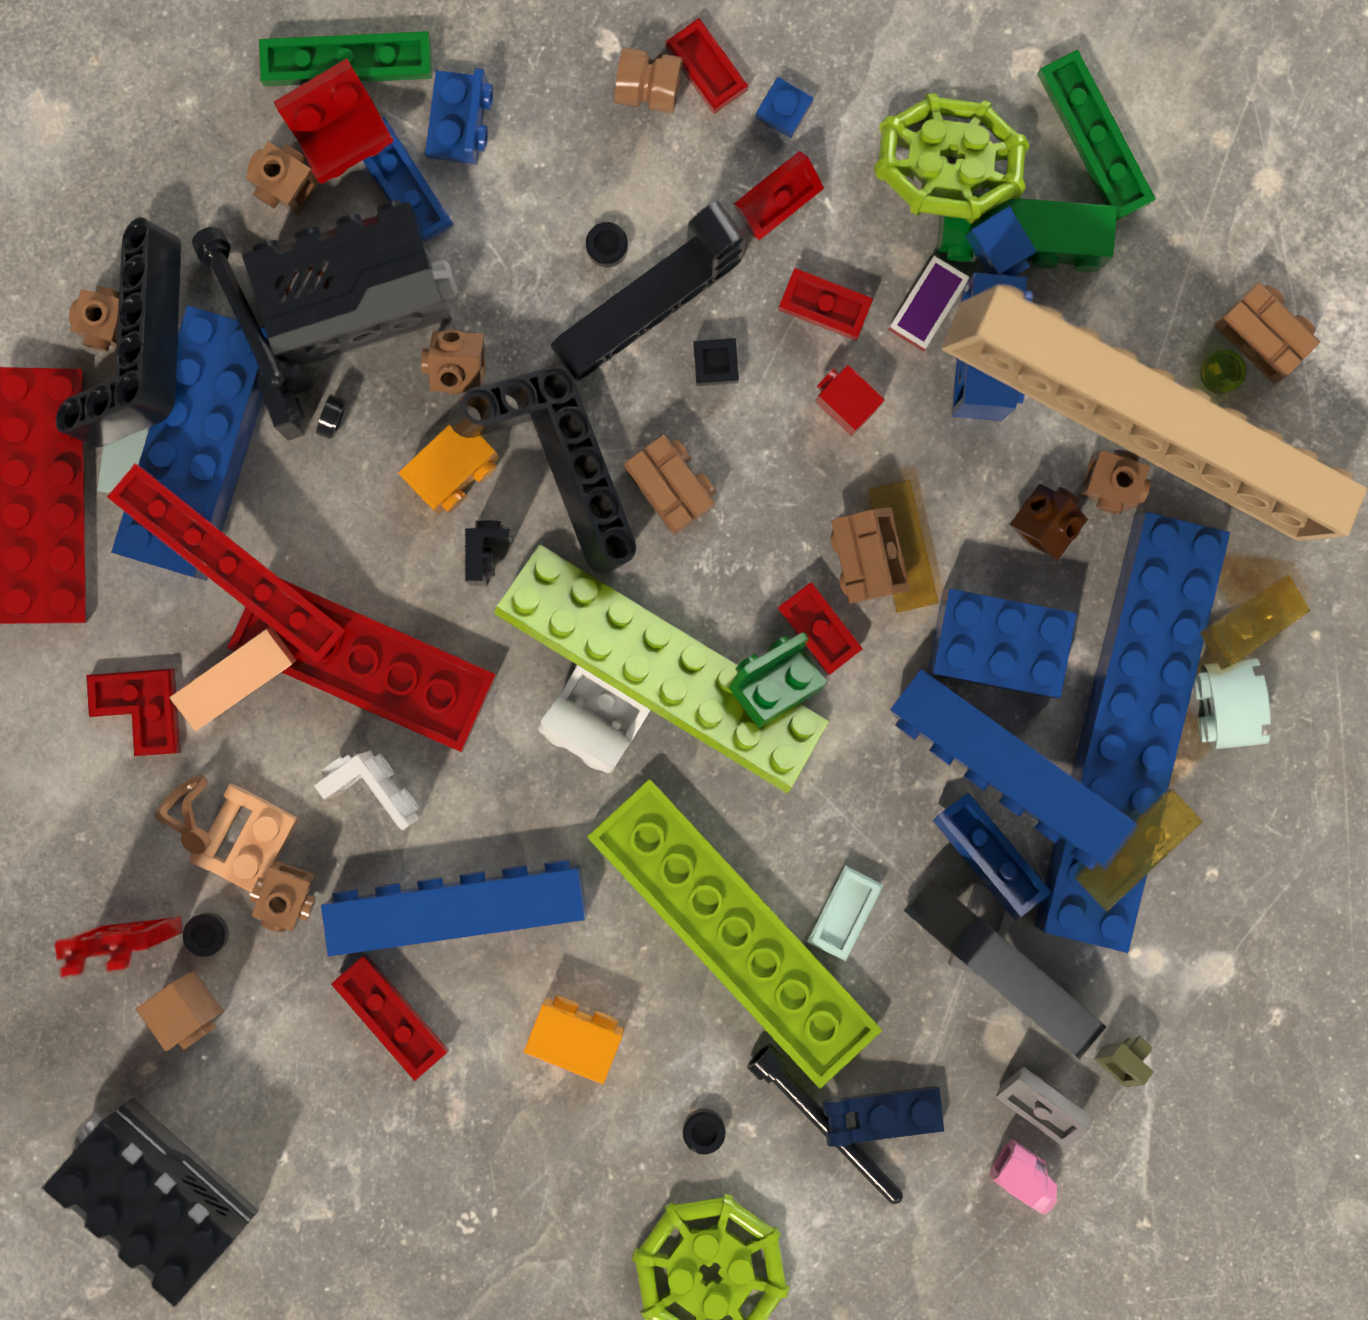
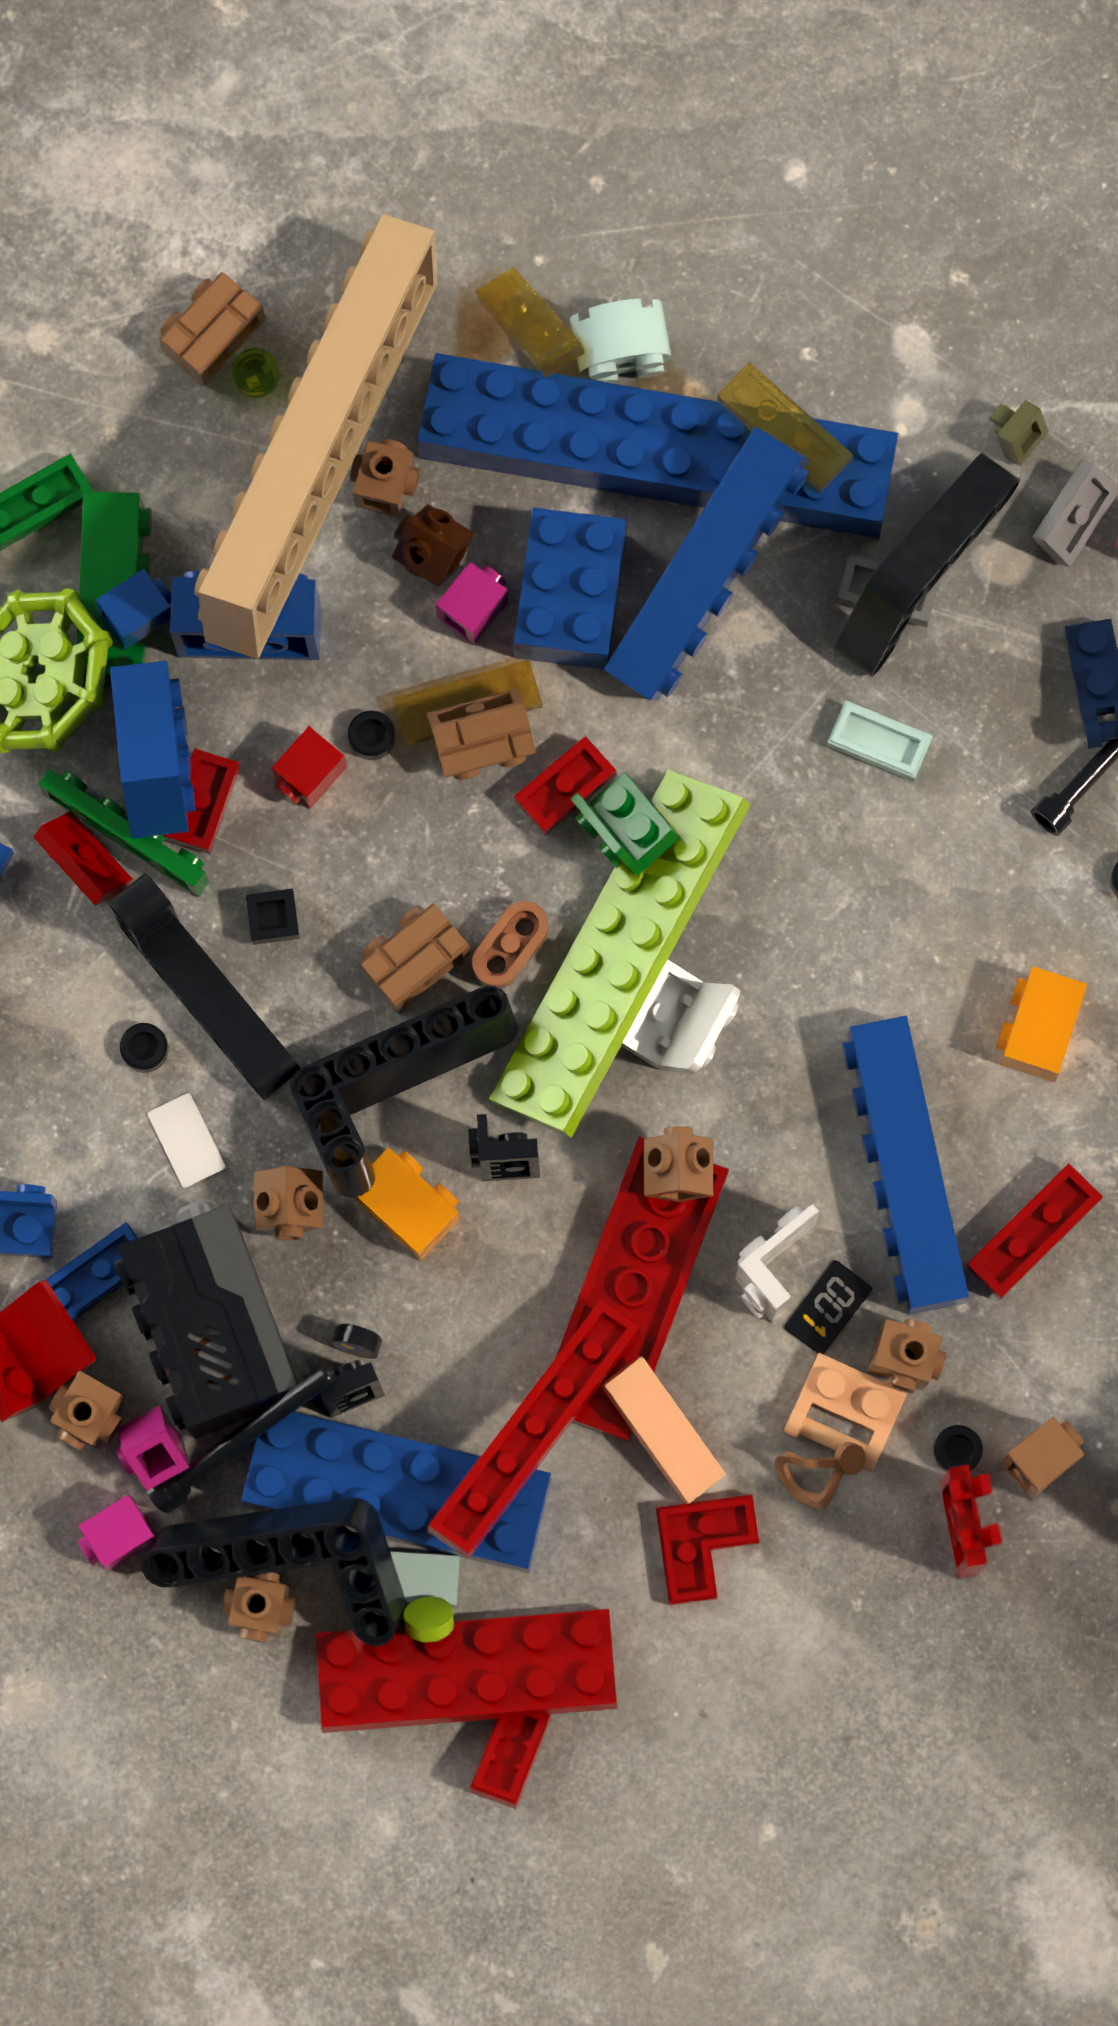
camera: 90 degrees left, 10 degrees down
lime plate [587,778,883,1089] -> none
dark purple tile [888,256,970,352] -> none
blue plate [933,792,1052,922] -> none
none -> green plate [38,769,209,897]
none -> dark pink brick [77,1494,156,1571]
none -> blue brick [110,660,196,839]
none -> dark pink brick [116,1405,189,1491]
none -> white sticker [147,1093,225,1188]
none -> black tile [348,710,396,760]
none -> lime tile [404,1597,454,1642]
none -> dark pink brick [435,562,509,645]
none -> nougat plate [472,901,549,989]
none -> medium nougat brick [644,1126,713,1202]
none -> black sticker [785,1260,873,1355]

